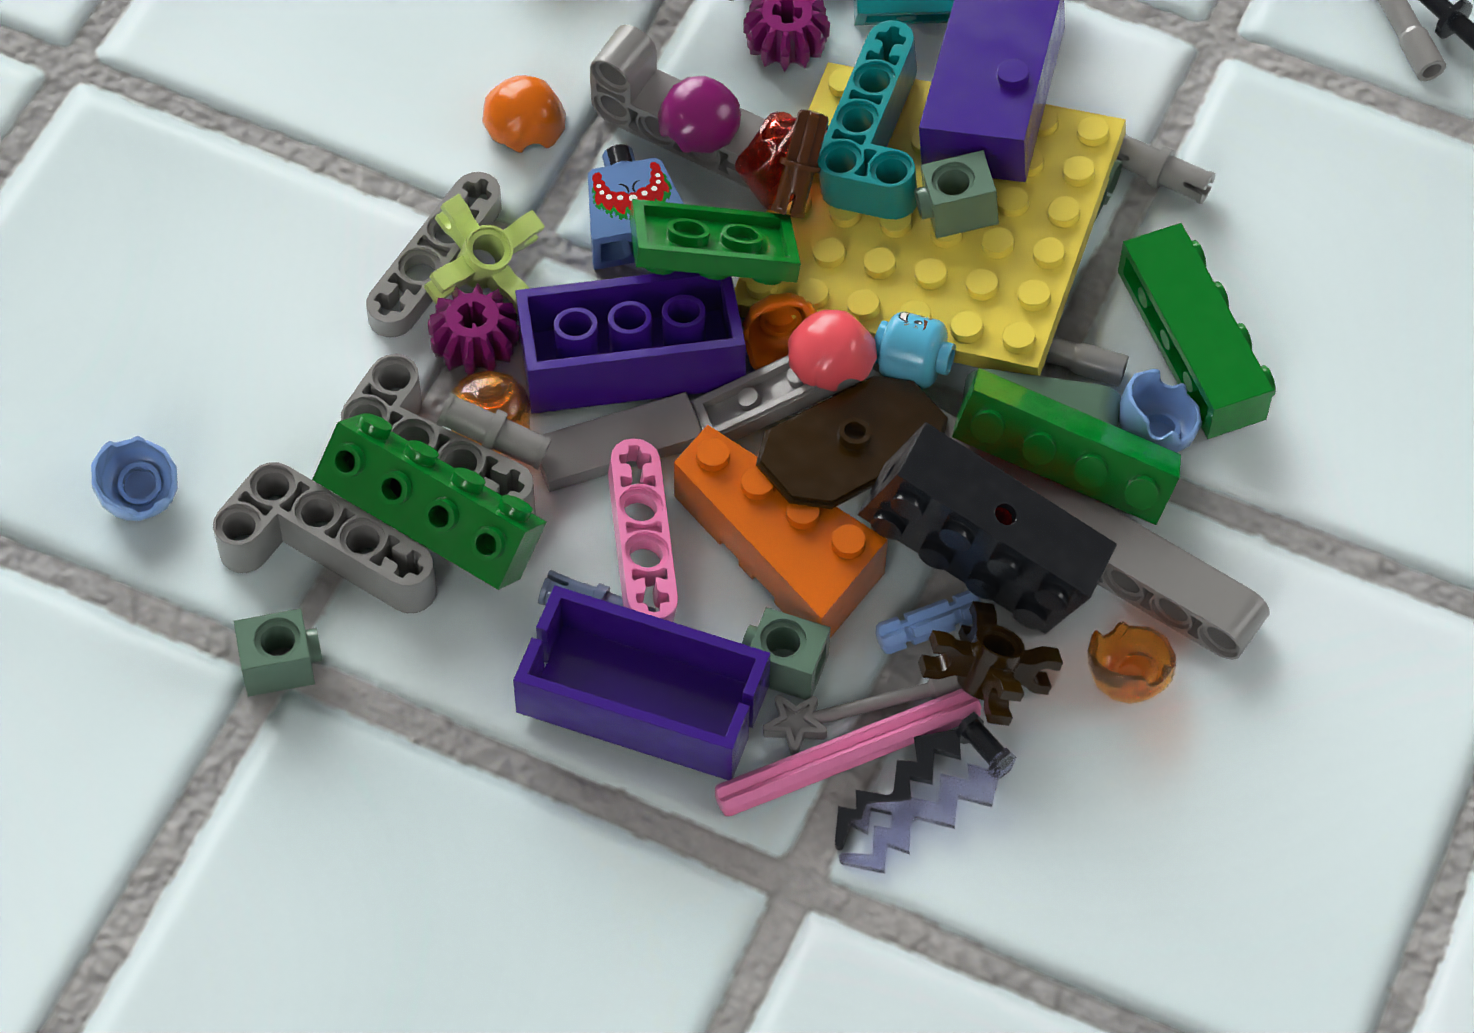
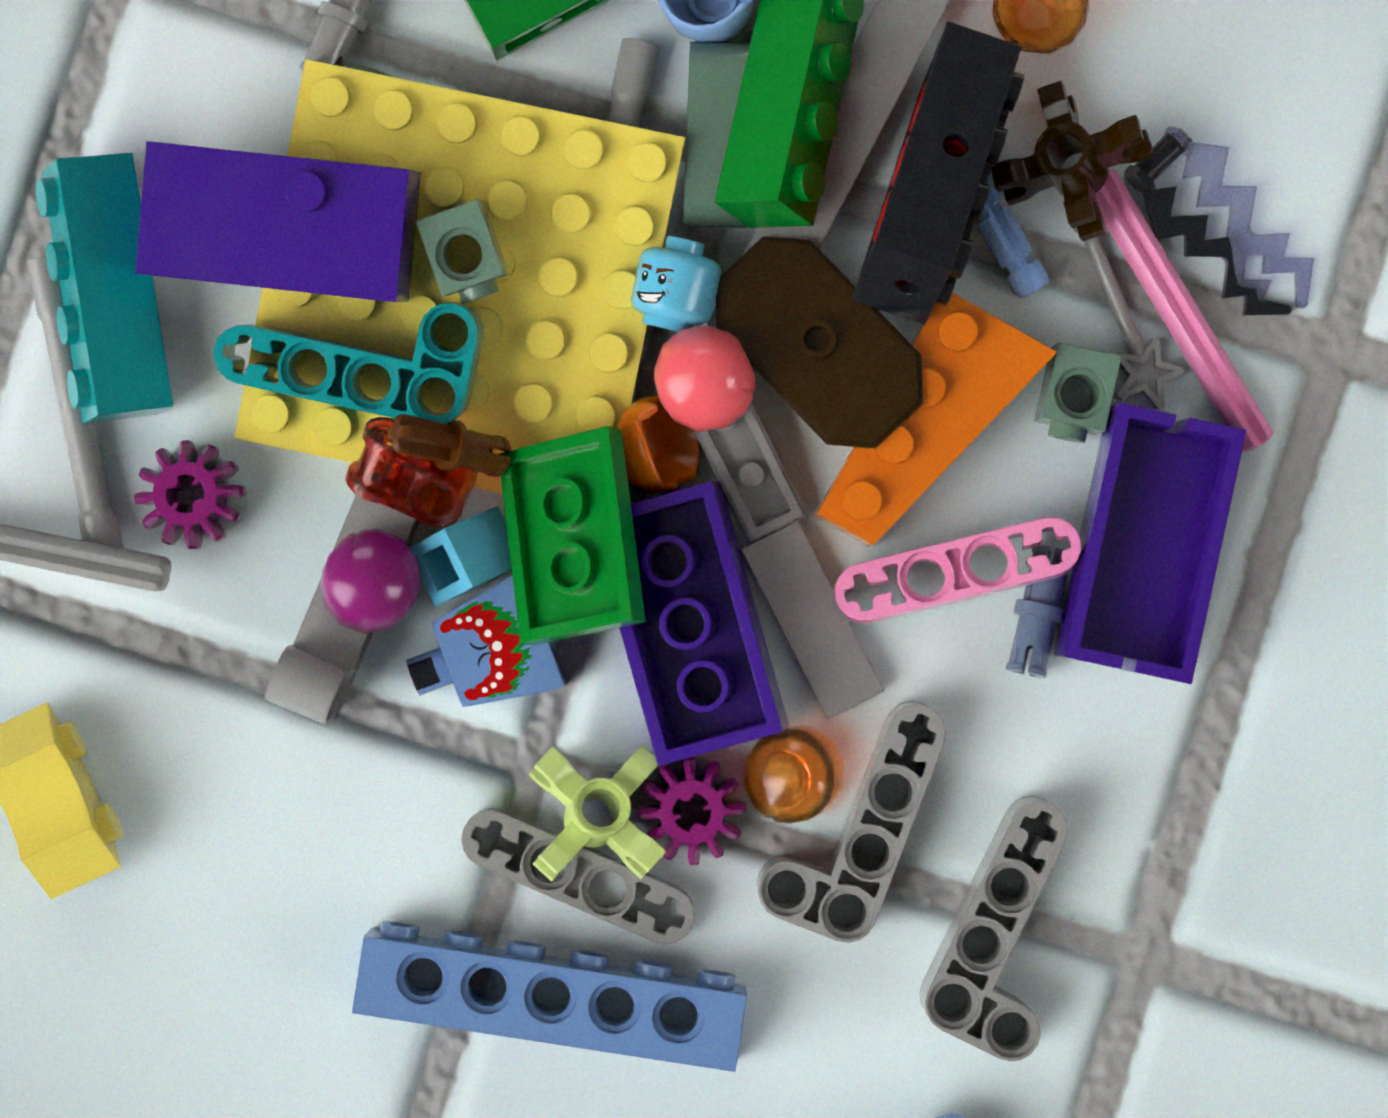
camera: 90 degrees left, 30 degrees up
sand green brick [233,608,323,697] -> none
green brick [312,413,547,590] -> none
light grey pin [437,393,552,470] -> none
orange hair [482,75,566,153] -> none
none -> medium blue brick [352,921,747,1072]
none -> medium azure brick [410,506,512,607]

